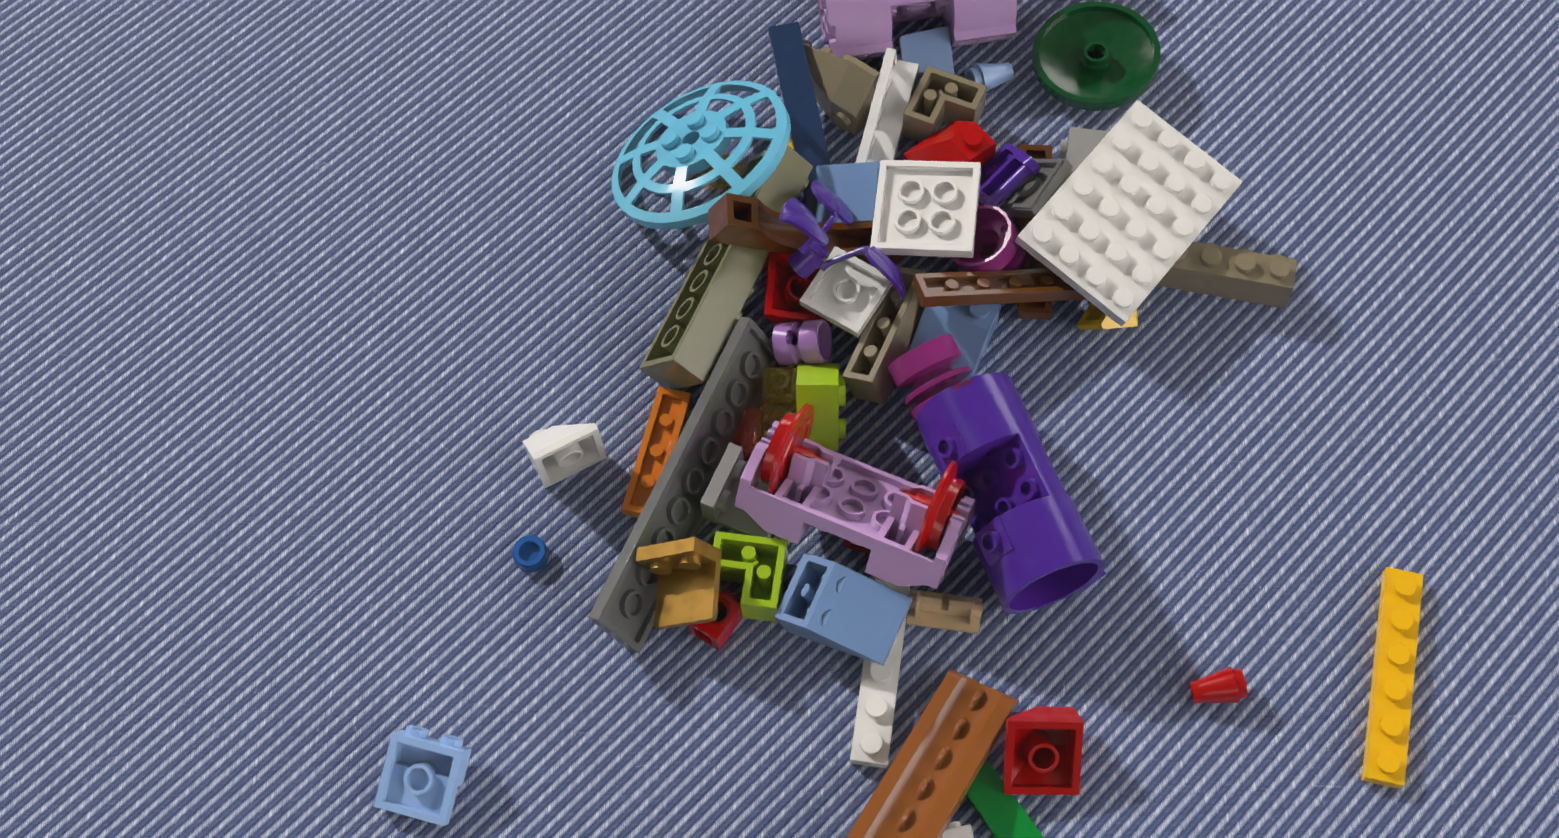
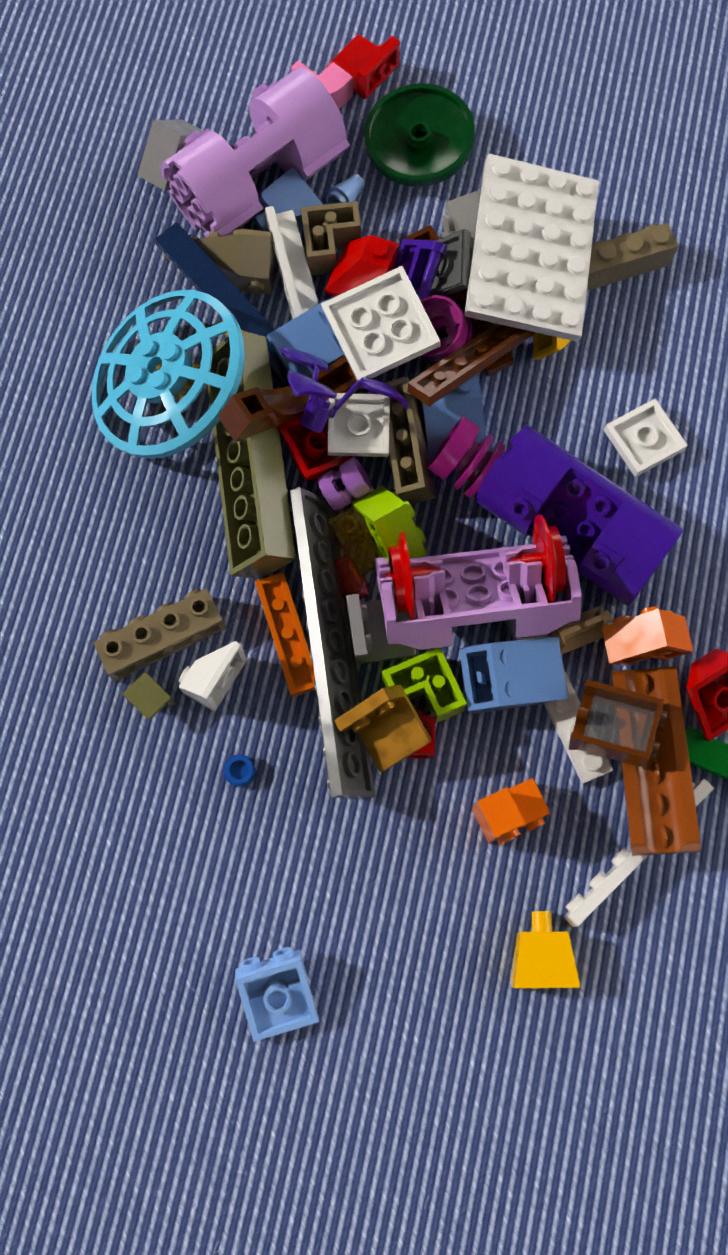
camera: 35 degrees left, 10 degrees up
none -> dark tan brick [93,588,226,682]
none -> olive panel [122,672,176,720]
none -> orange brick [472,778,550,846]
none -> window [568,679,668,770]
none -> orange brick [601,606,693,666]
none -> white plate [604,399,688,477]

